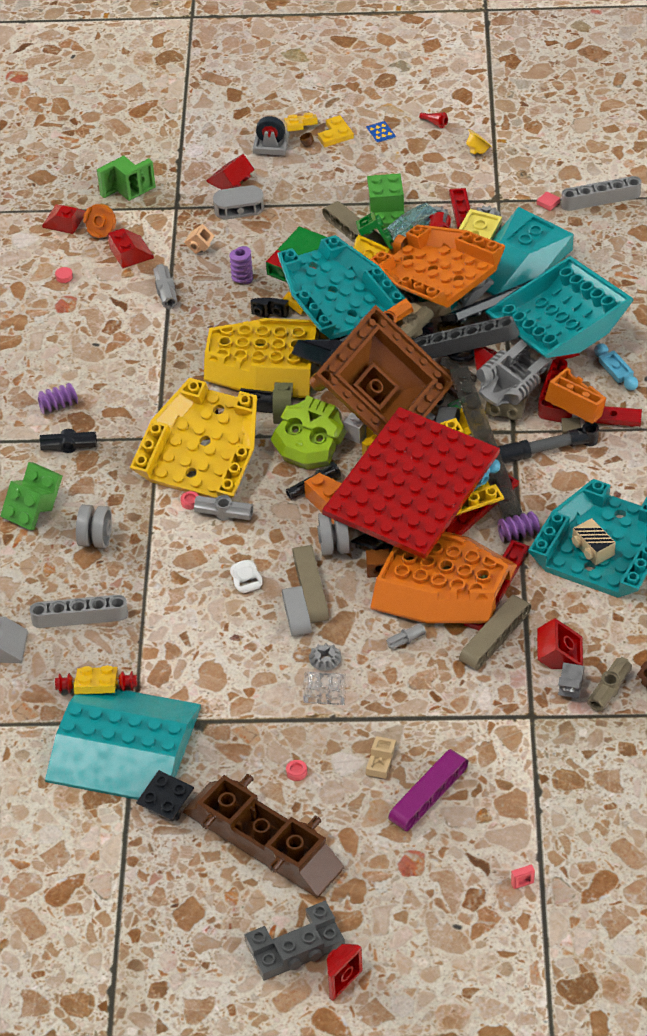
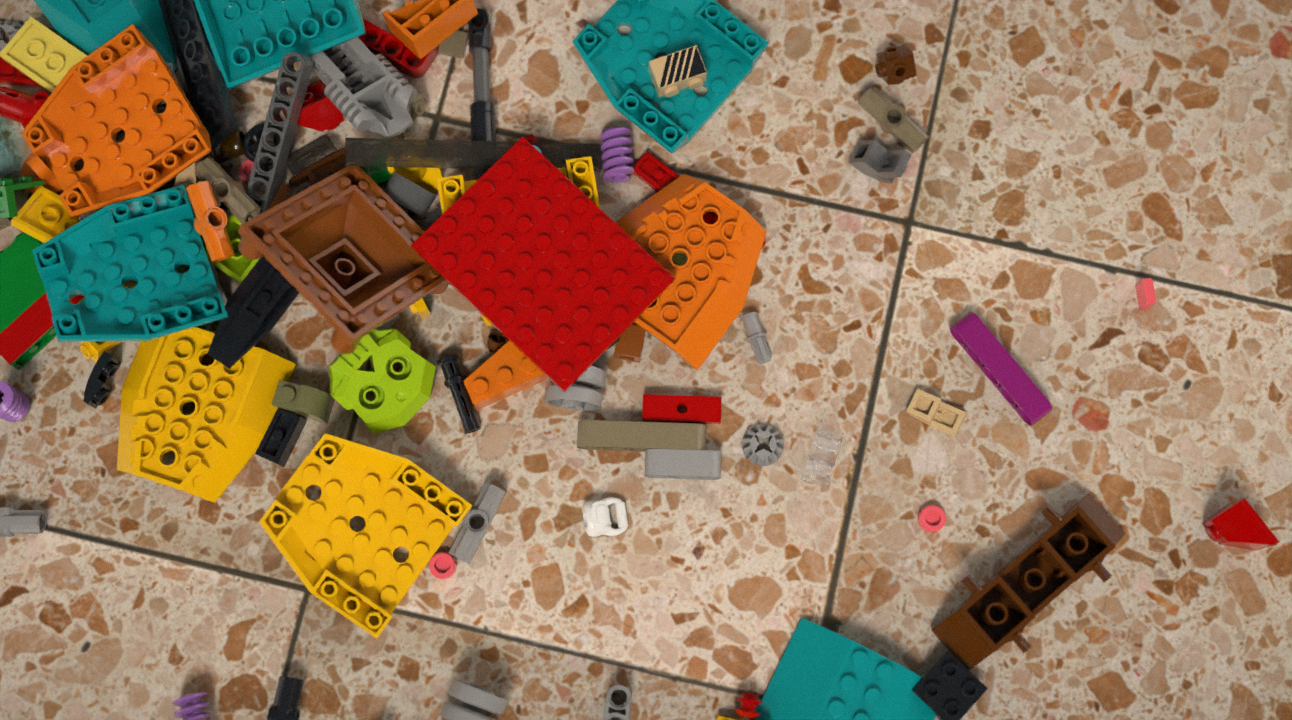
camera: 80 degrees left, 30 degrees up
dark grey bracket [244,900,345,981] -> none
dark tan beam [459,595,531,670] -> none
red slope [537,618,583,669] -> none
none -> red tile [642,394,721,424]

